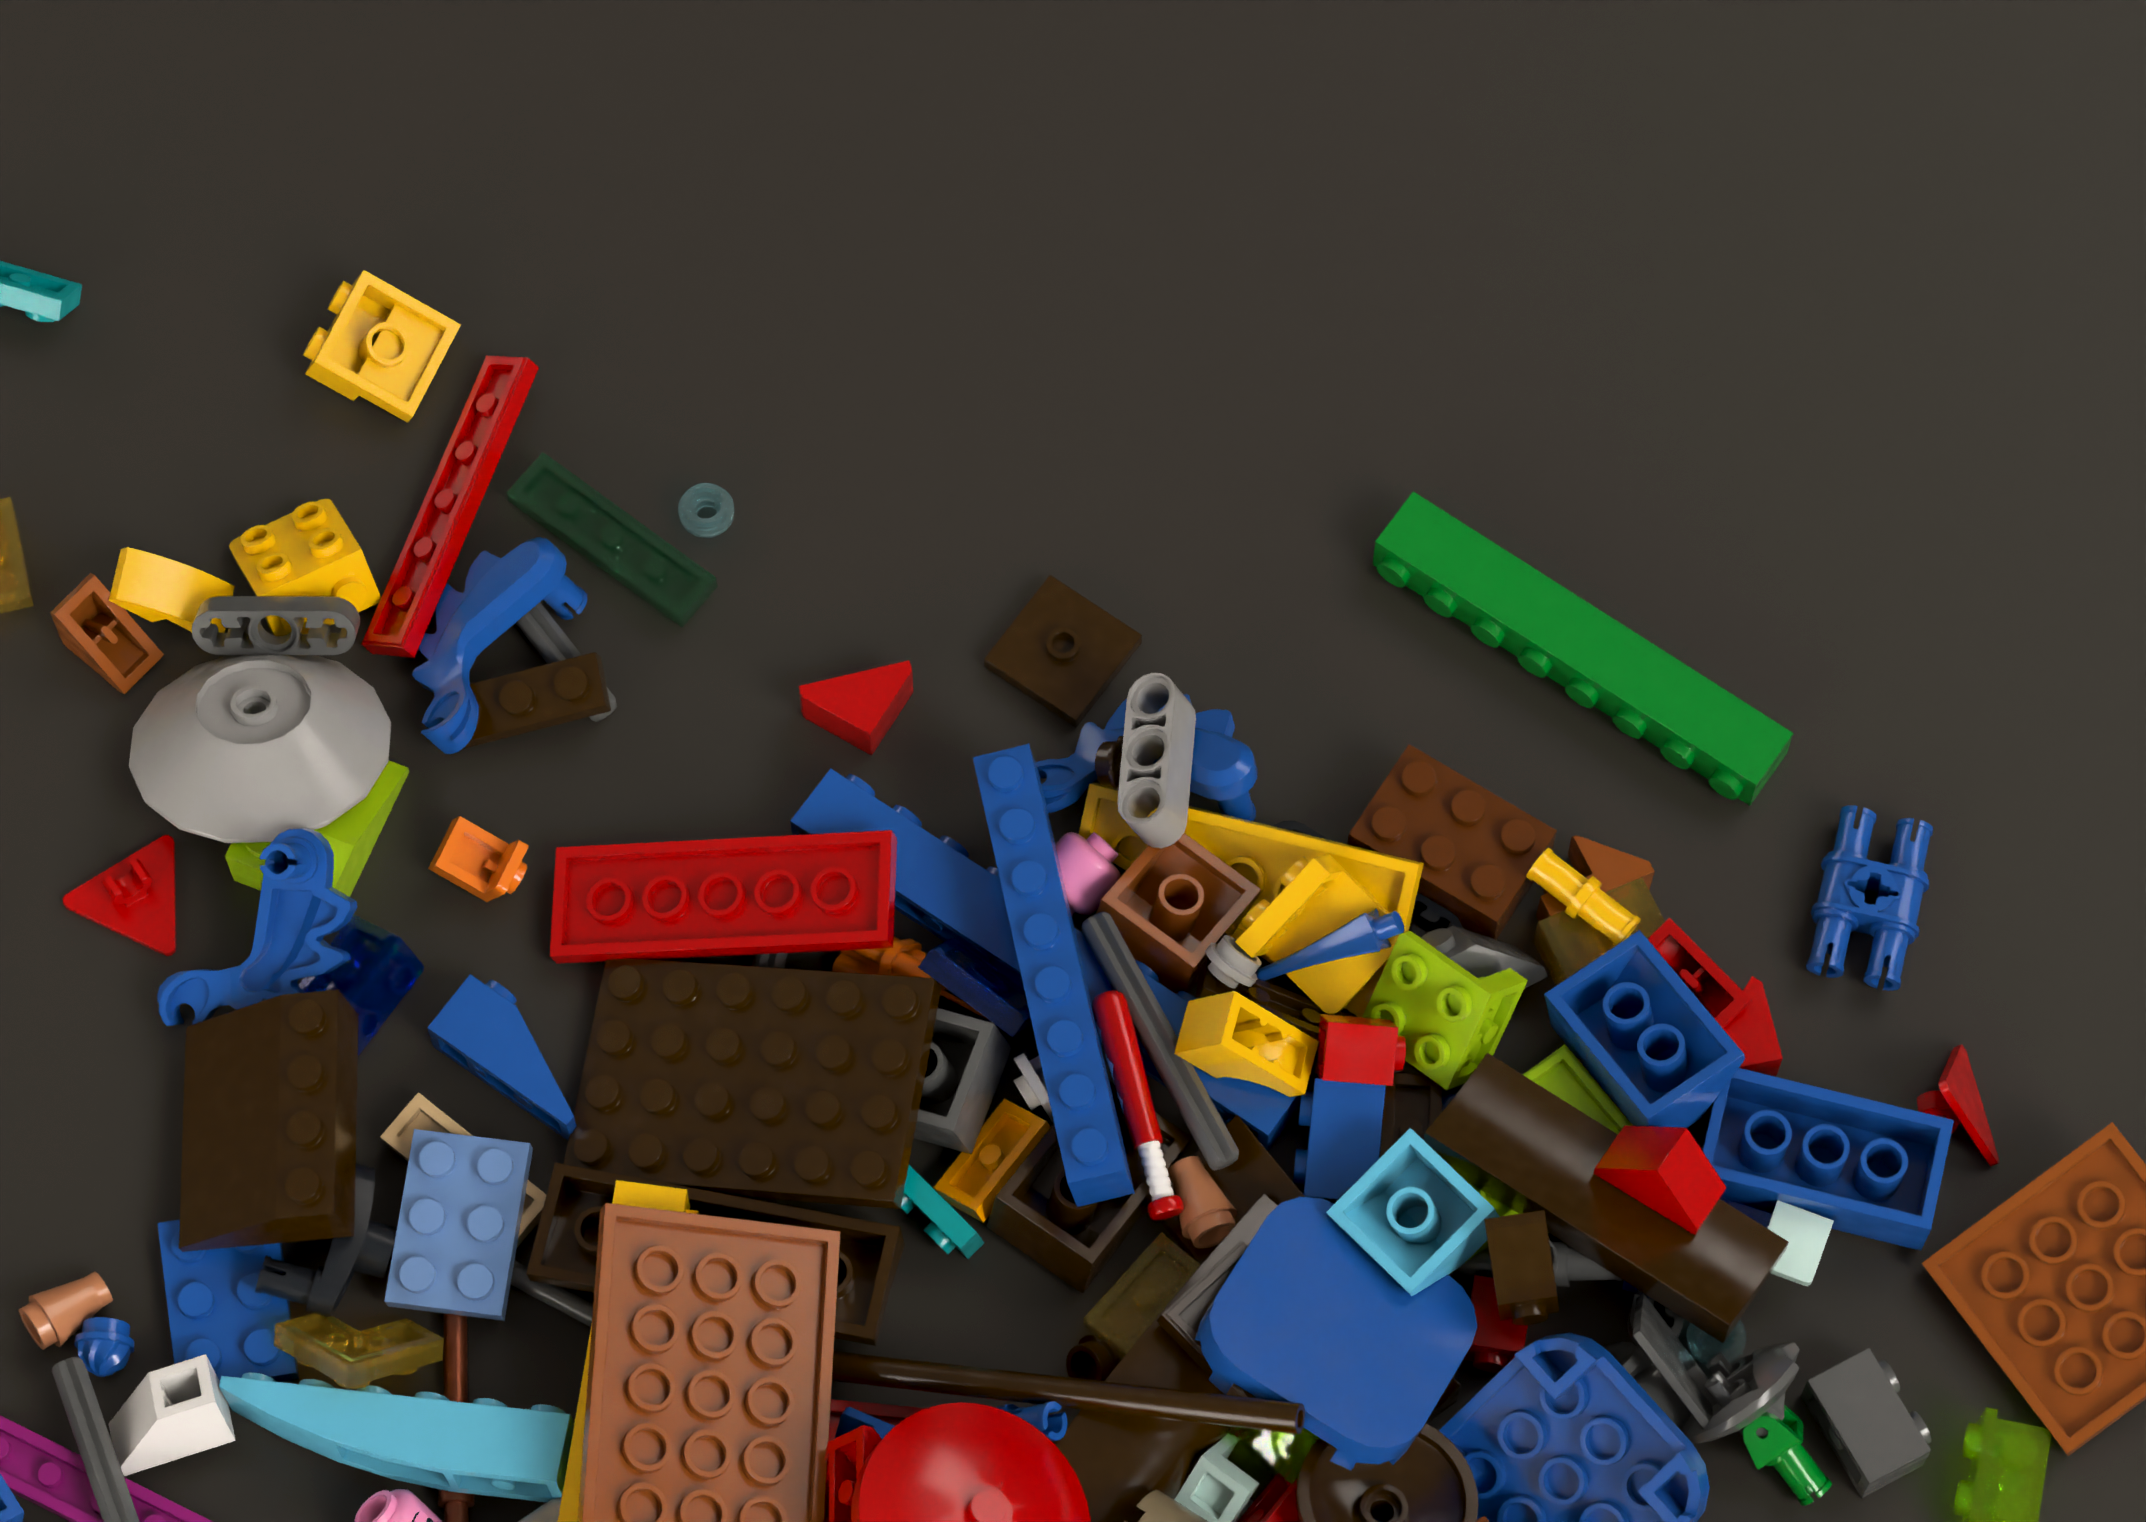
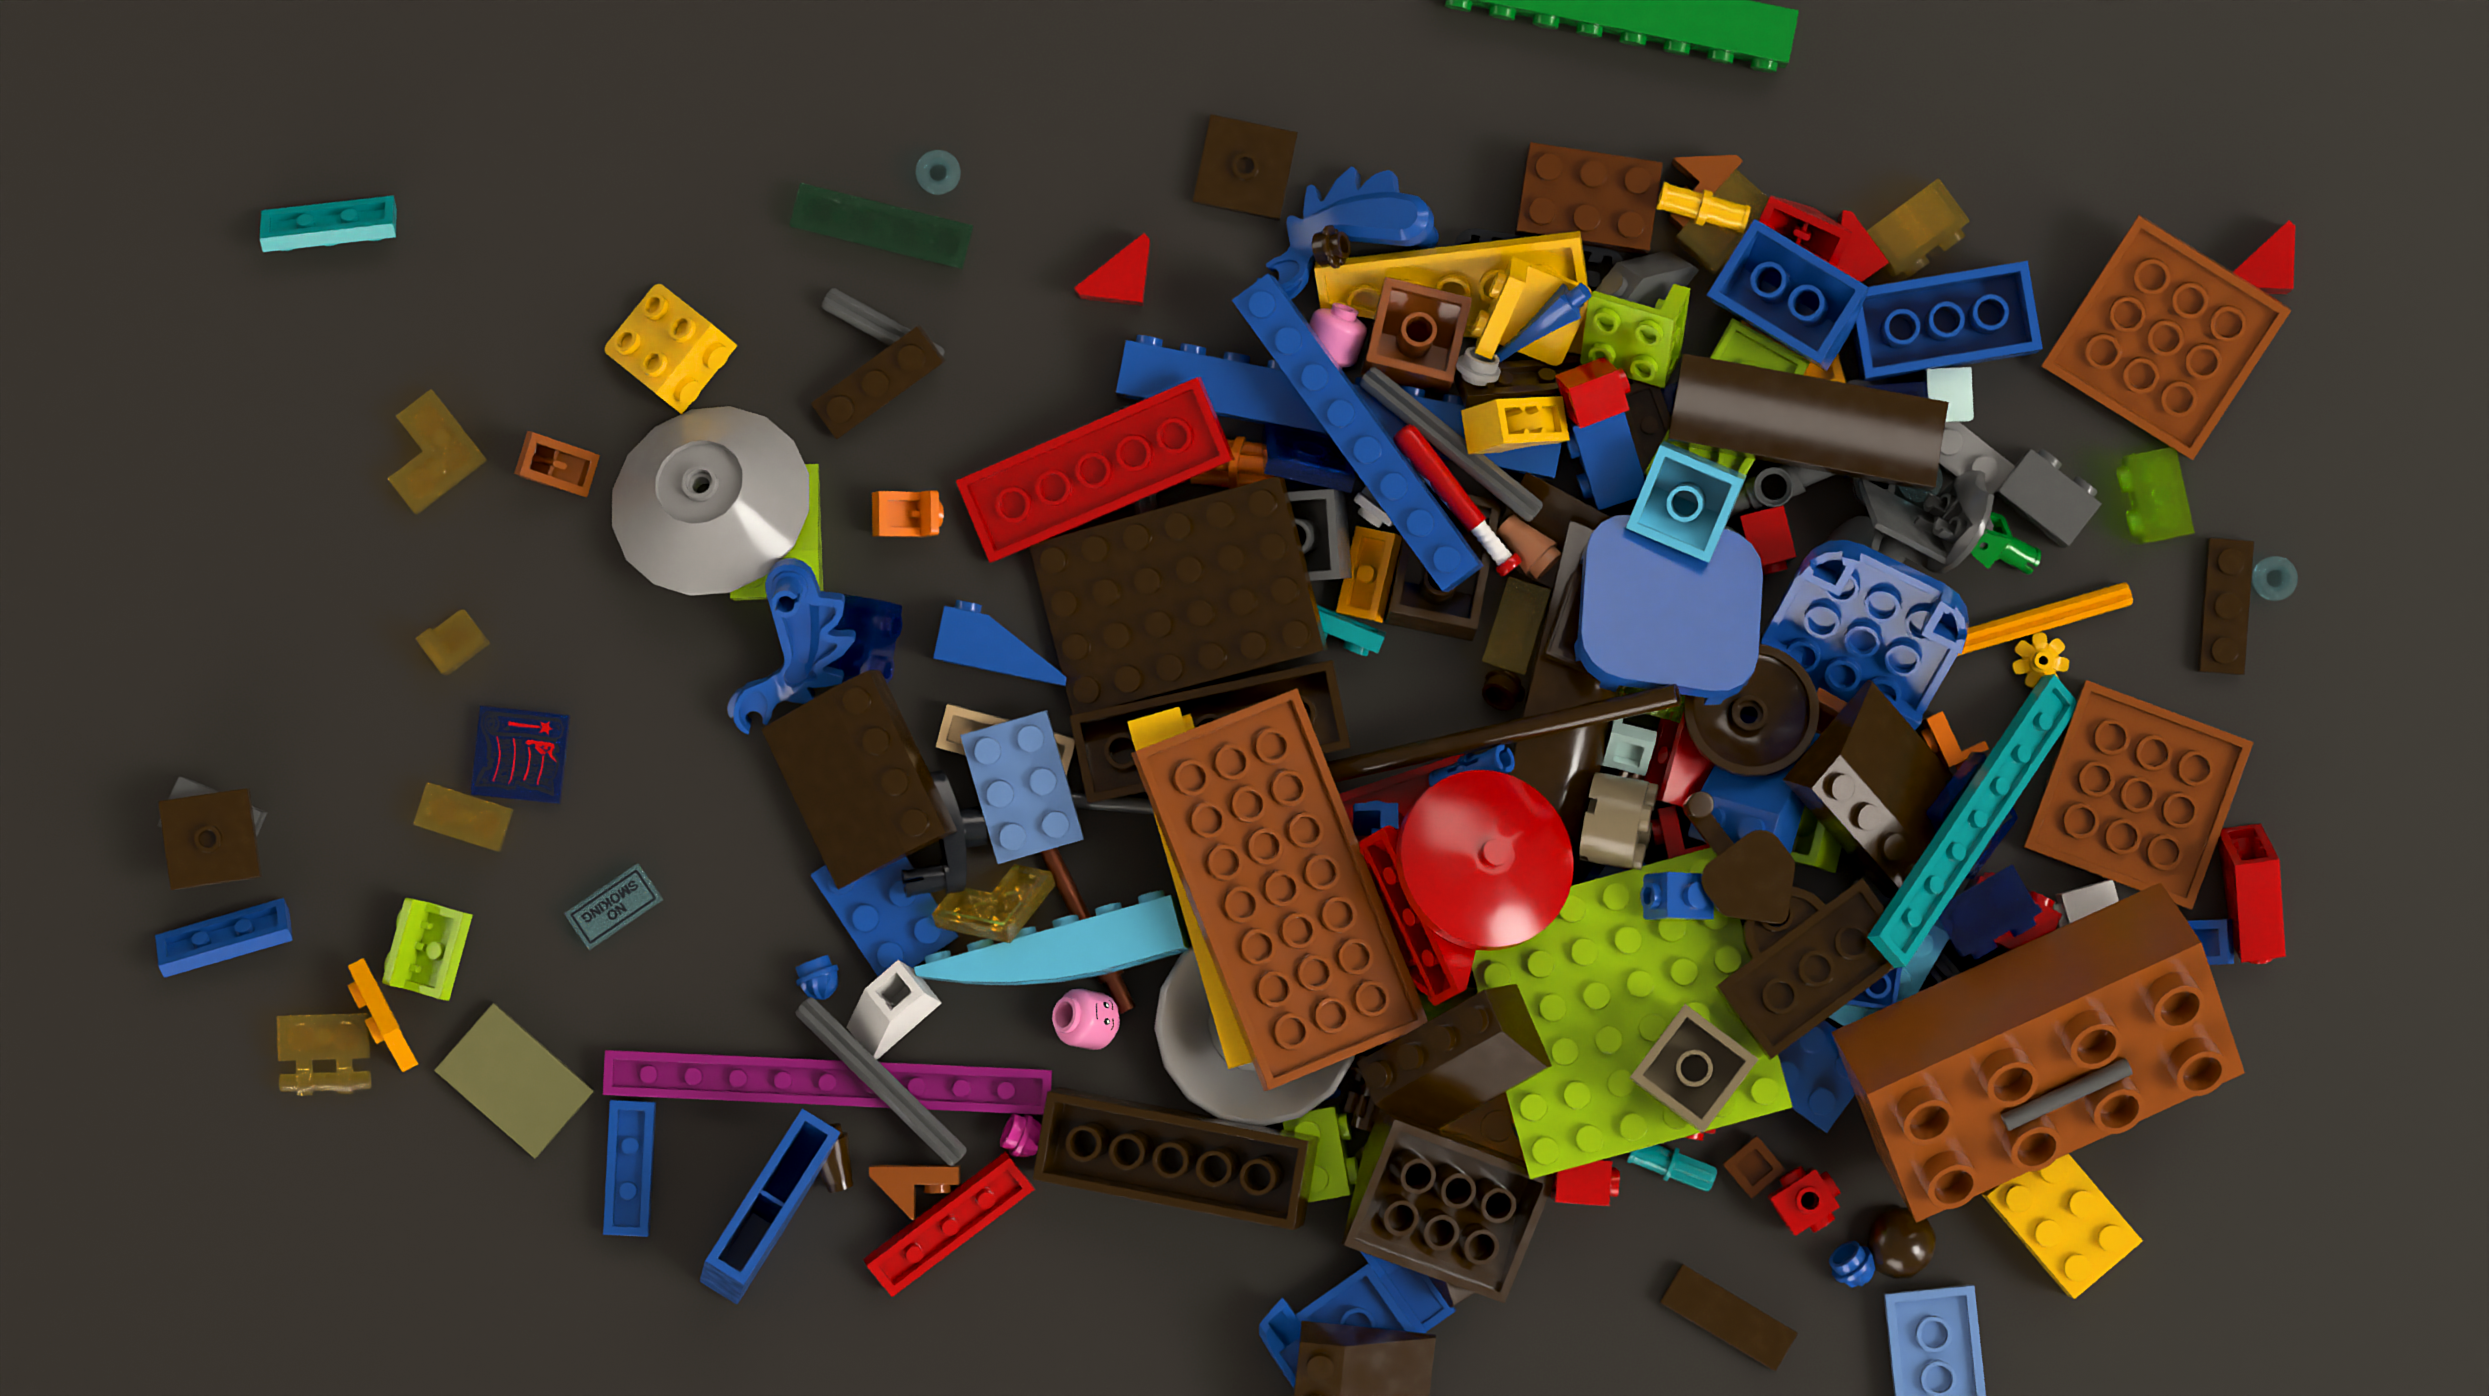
camera: 20 degrees left, 20 degrees up
nougat cone [19,1271,113,1350] -> none
red piece [63,835,176,956] -> none
yellow slope [109,547,235,633] -> none
dark grey beam [192,596,360,655] -> none
yellow plate [303,270,461,423] -> none
red tile [361,355,539,658] -> none
blue animal [412,537,588,754] -> none
light grey beam [1117,673,1196,848] -> none
dark brown slope [1484,1210,1559,1325] -> none
red slope [1593,1125,1726,1235] -> none
blue pin [1806,805,1934,991] -> none
red piece [1917,1044,2000,1166] -> none
none -> clear yellow brick [1867,178,1970,278]
none -> light grey plate [1939,422,2015,495]

